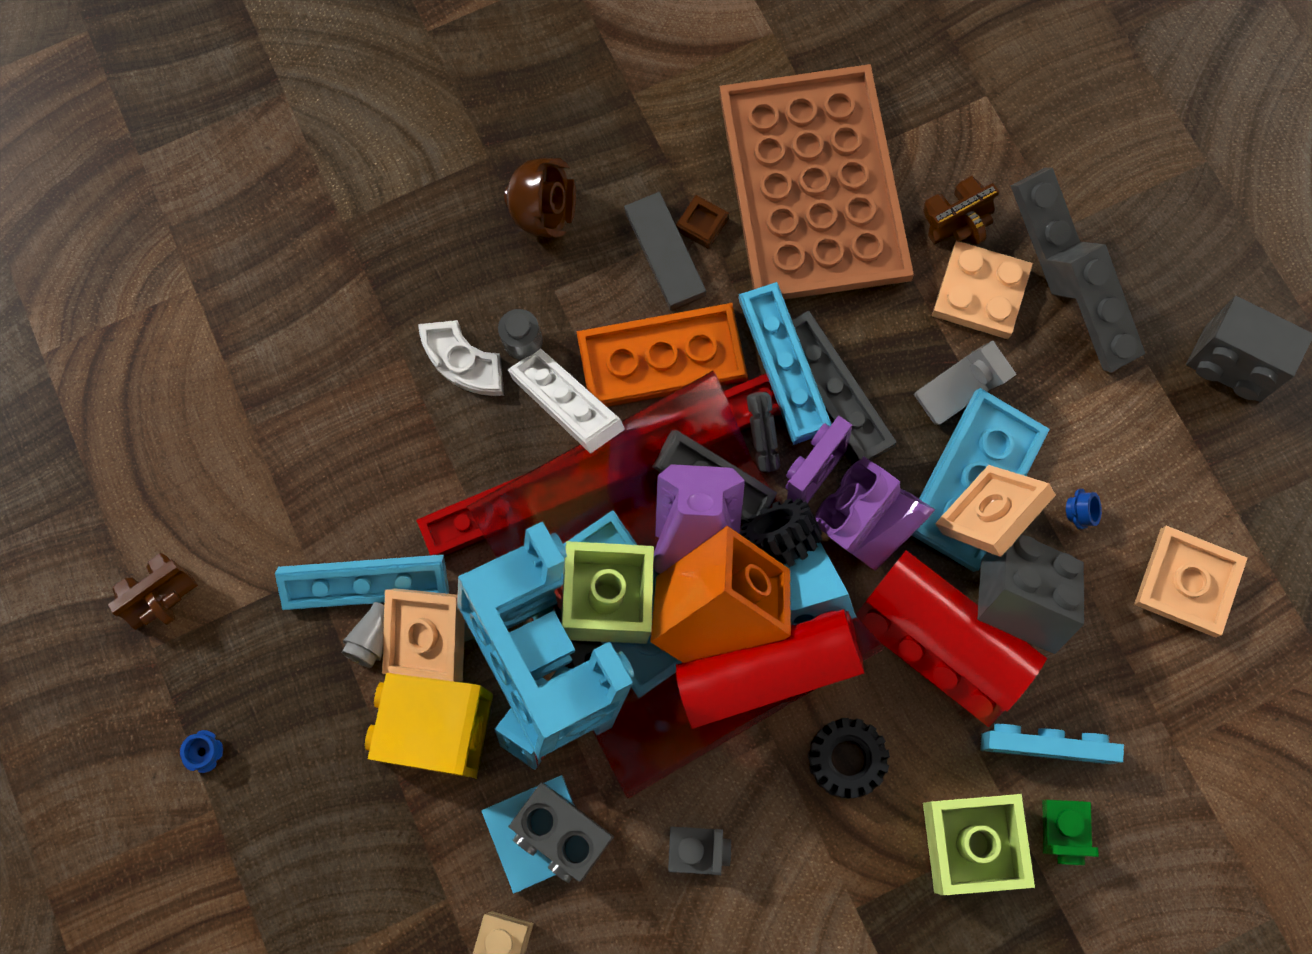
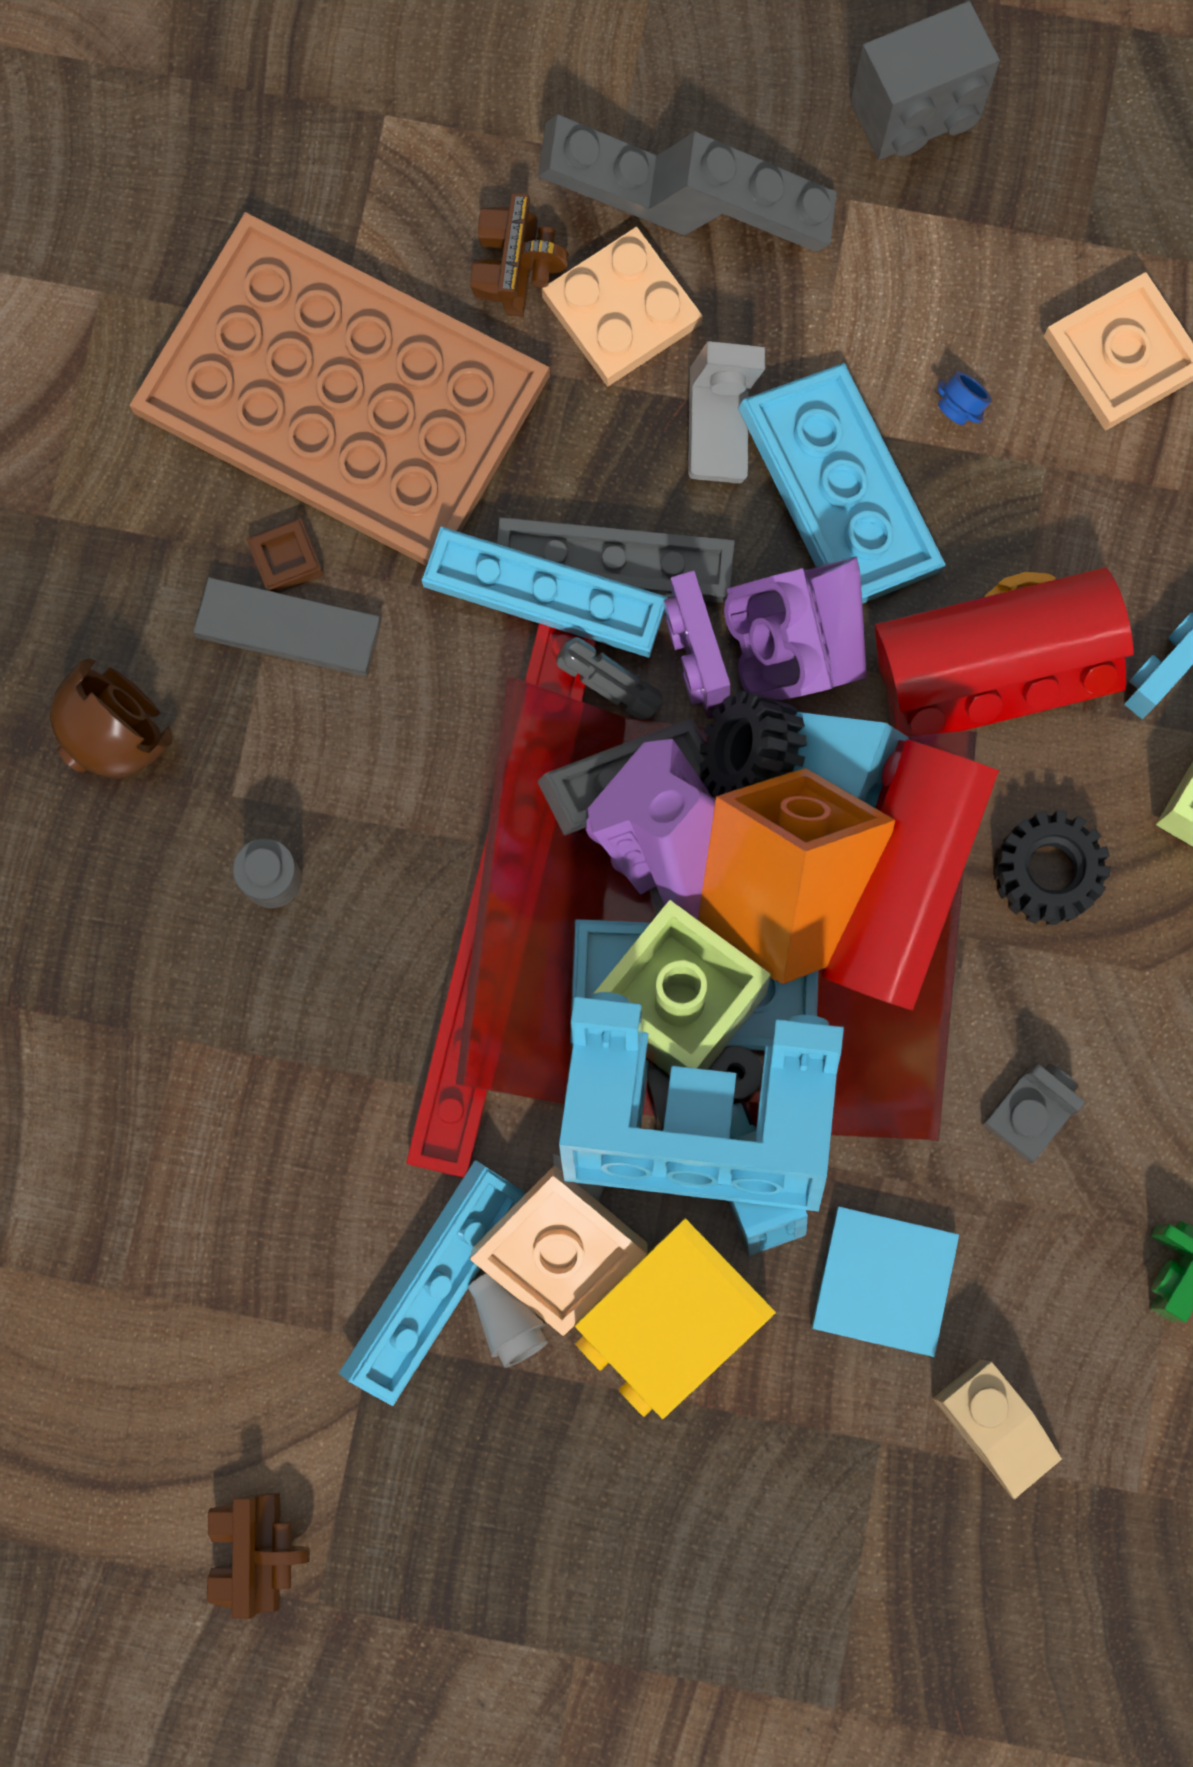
camera: 60 degrees left, 5 degrees up
blue plate [180,730,223,773] -> none
white tile [418,320,504,396] -> none
white tile [508,348,625,454] -> none
dark grey brick [508,782,614,883] -> none
orange tile [576,303,748,407] -> none
light nougat plate [935,465,1056,557] -> none
dark grey brick [977,534,1084,654] -> none

